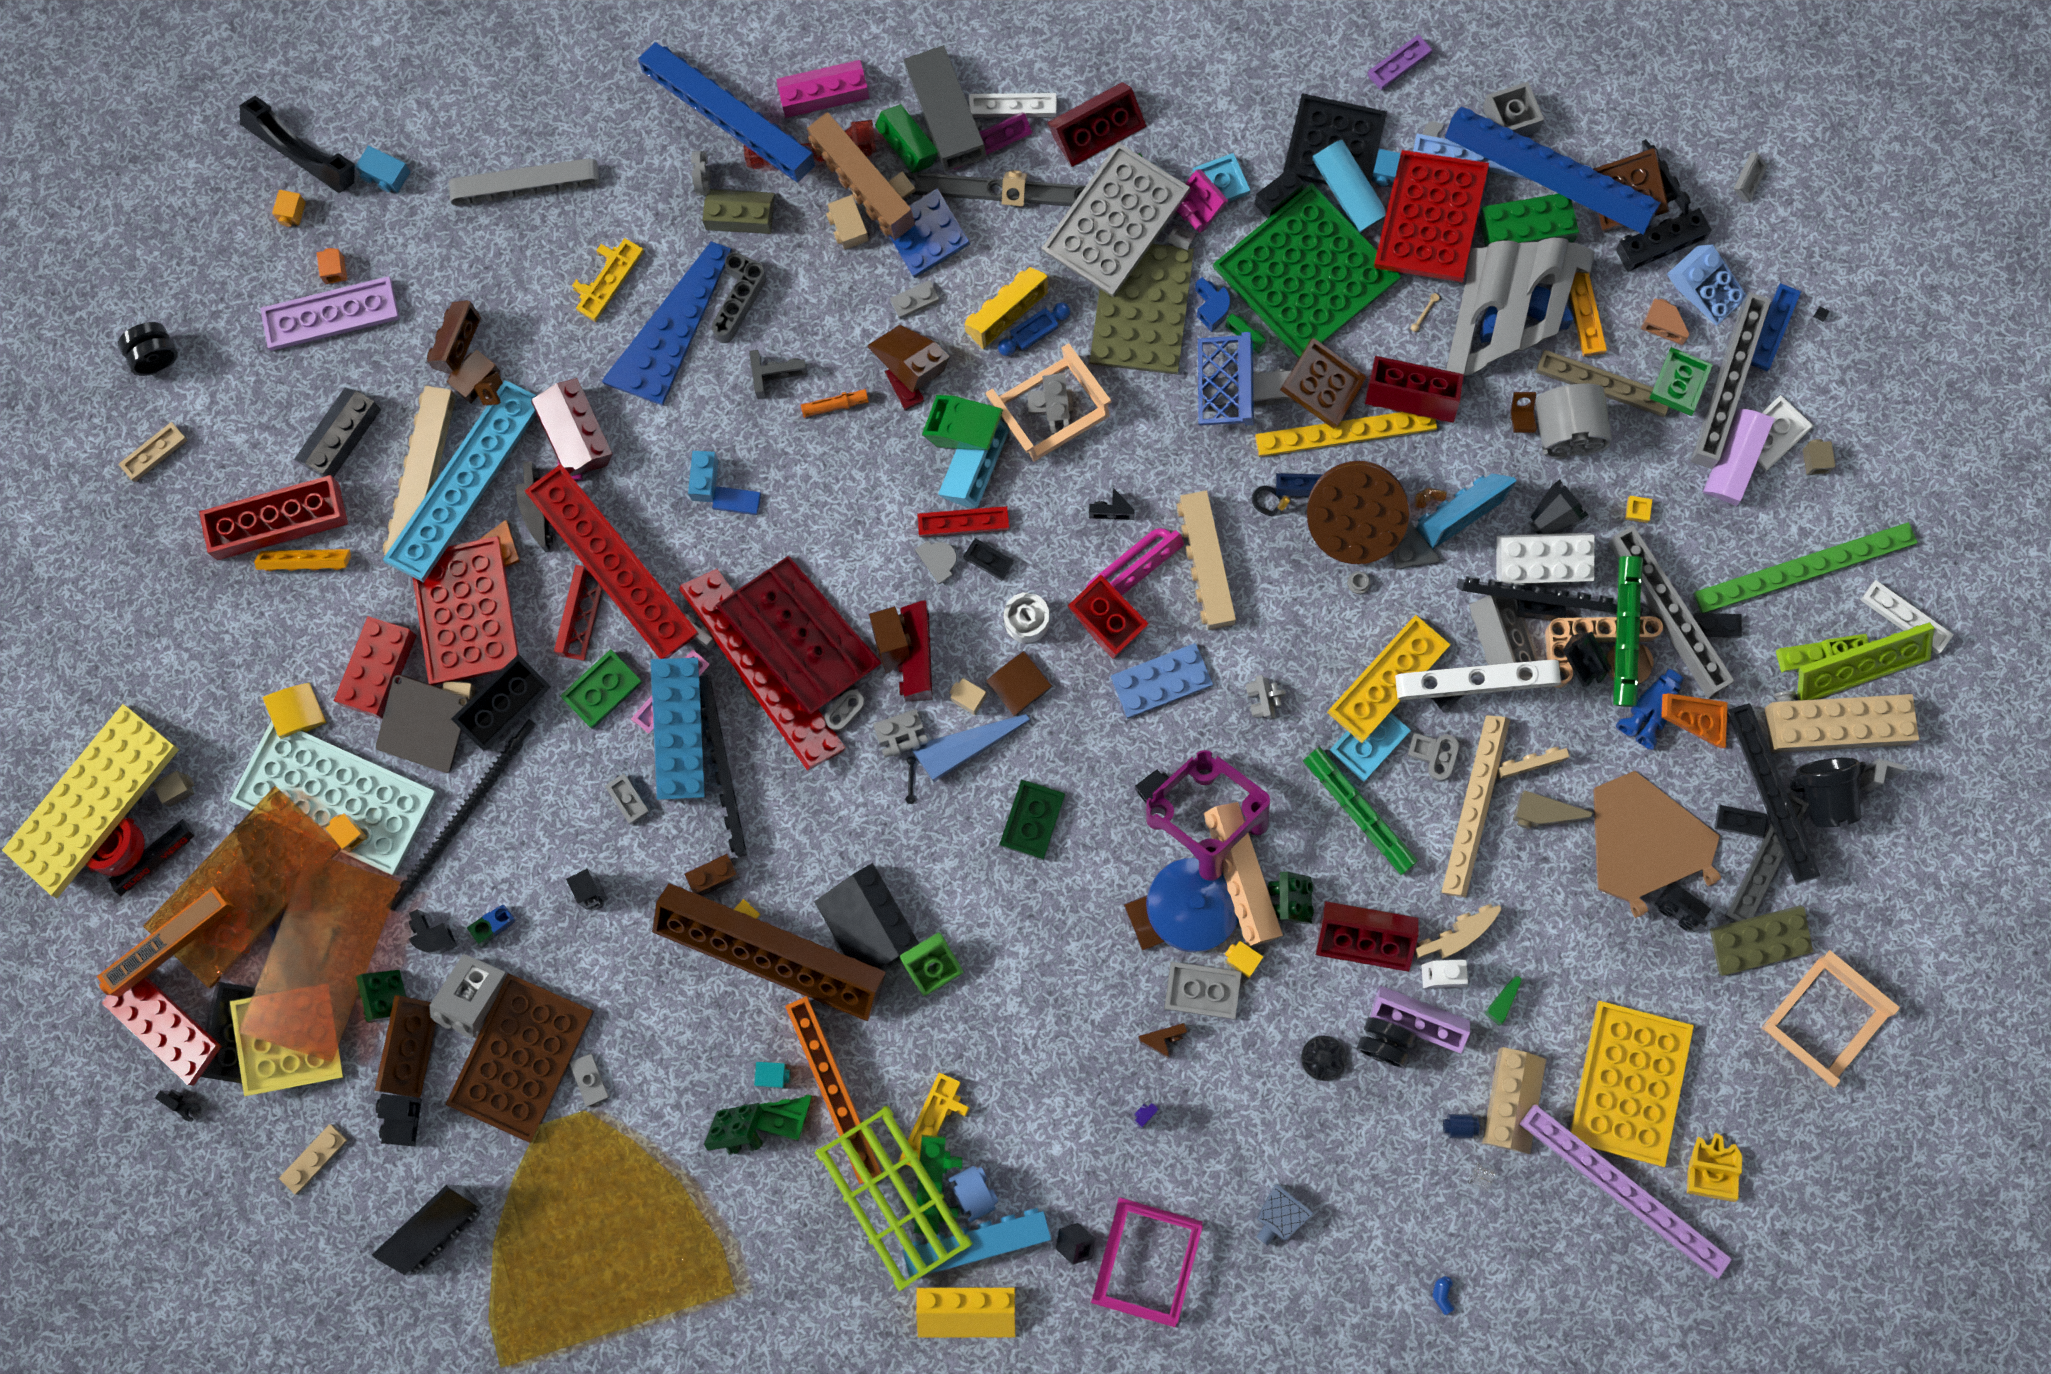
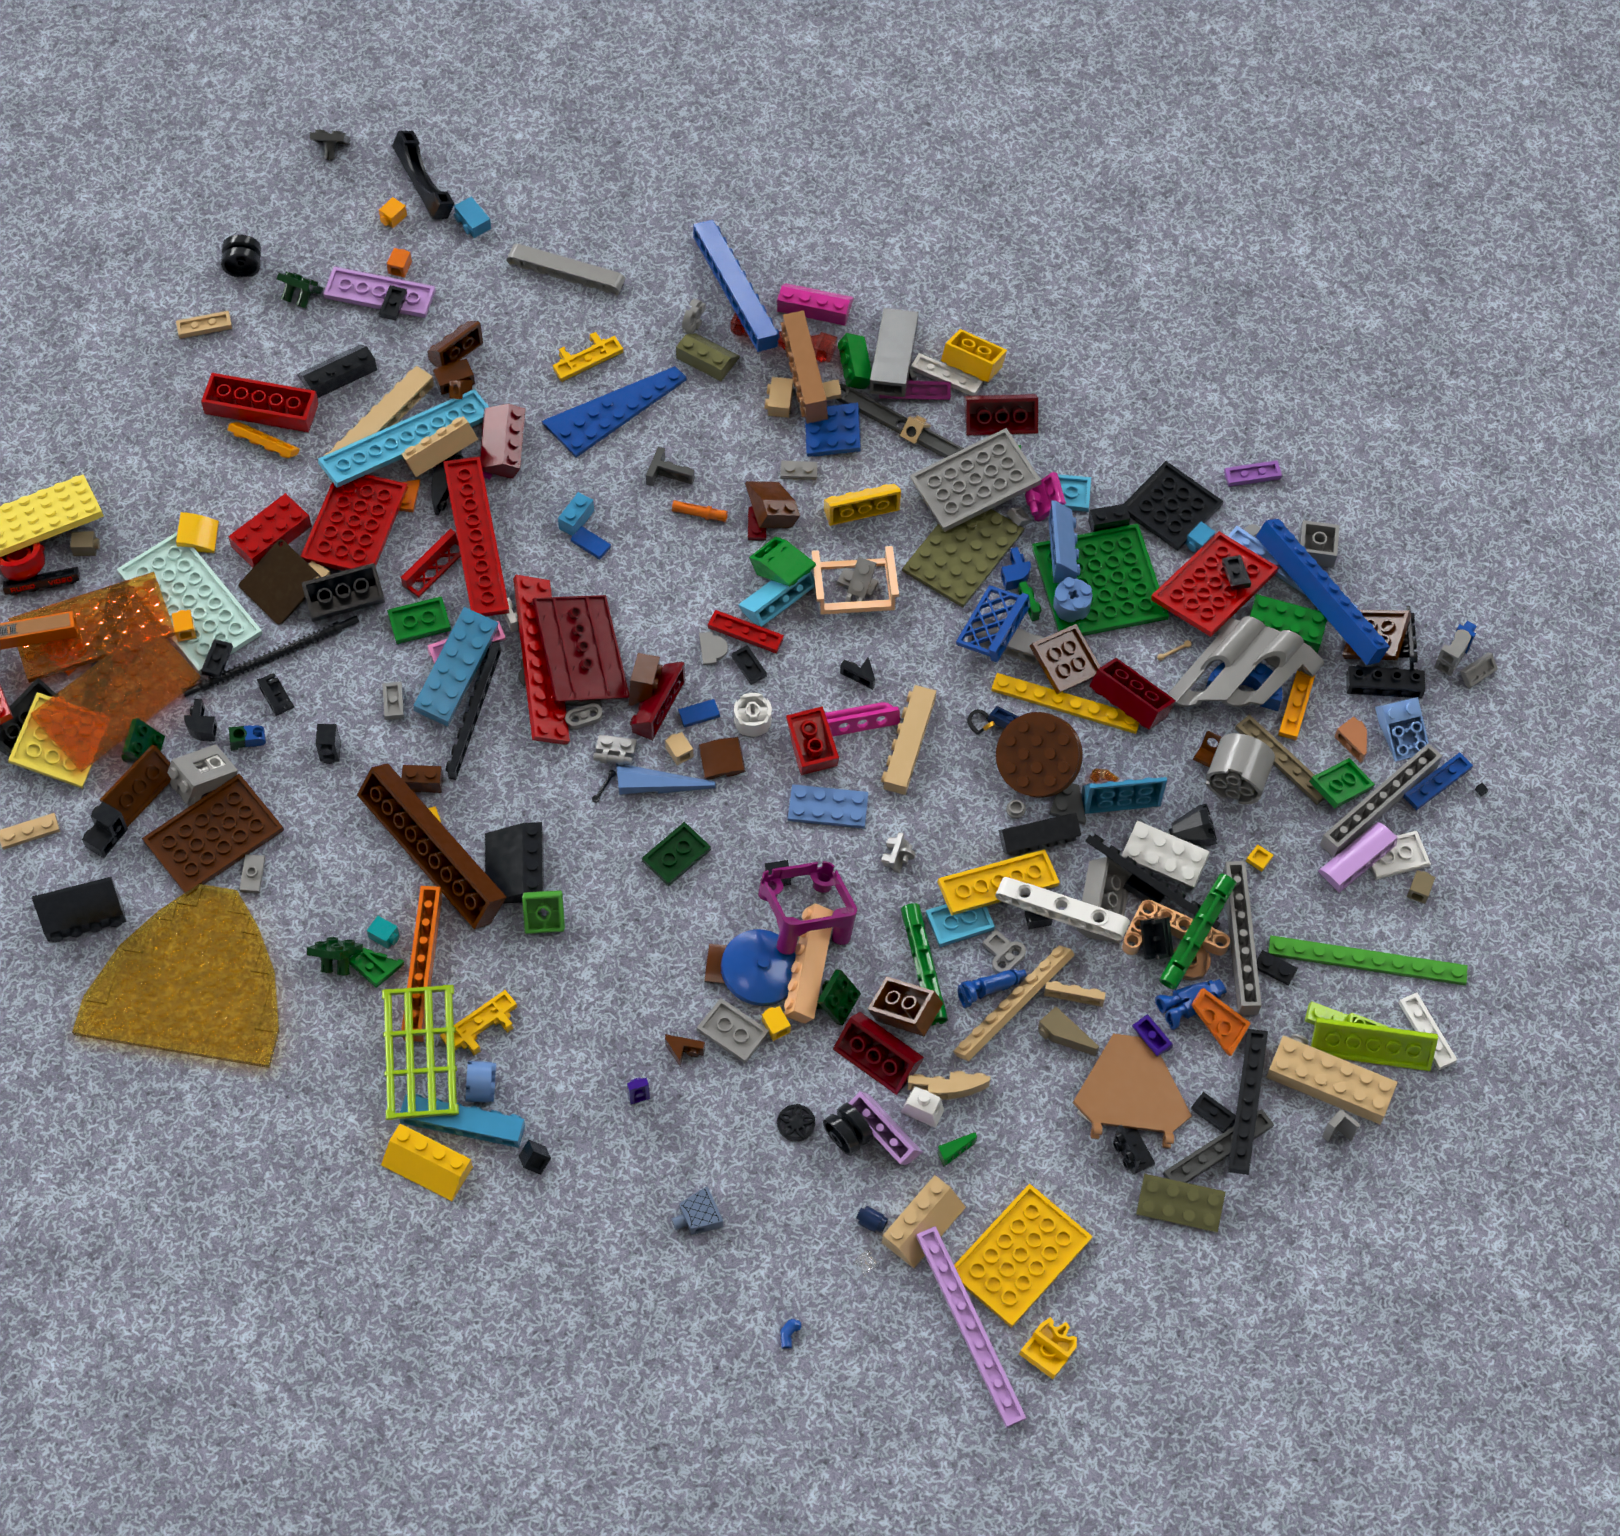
camera: 20 degrees right, 15 degrees down
dark grey beam [712,252,766,343] -> none
green hinge [914,1135,963,1235] -> none
blue plate [998,302,1070,356] -> none
dark pink piece [1091,1197,1203,1327] -> none
medium azure brick [1312,140,1387,233] -> none
light nougat piece [1761,950,1900,1088] -> none
black piece [1789,757,1866,828] -> none
none -> black plate [201,639,233,678]
none -> black hinge [257,673,294,716]
none -> dark green plate [277,271,323,309]
none -> dark grey plate [310,129,350,160]
none -> black plate [379,285,407,321]
none -> tan slope [401,416,478,477]
none -> blue tile [678,699,720,728]
none -> reddish brown brick [867,976,943,1036]
none -> yellow brick [941,329,1007,382]
none -> blue piece [957,969,1027,1008]
none -> black brick [998,813,1082,856]
none -> medium blue slope [1048,500,1080,583]
none -> medium blue brick [1053,577,1092,622]
none -> dark purple slope [1132,1014,1173,1057]
none -> black plate [1222,555,1251,591]
none -> light grey hips [1434,621,1477,676]

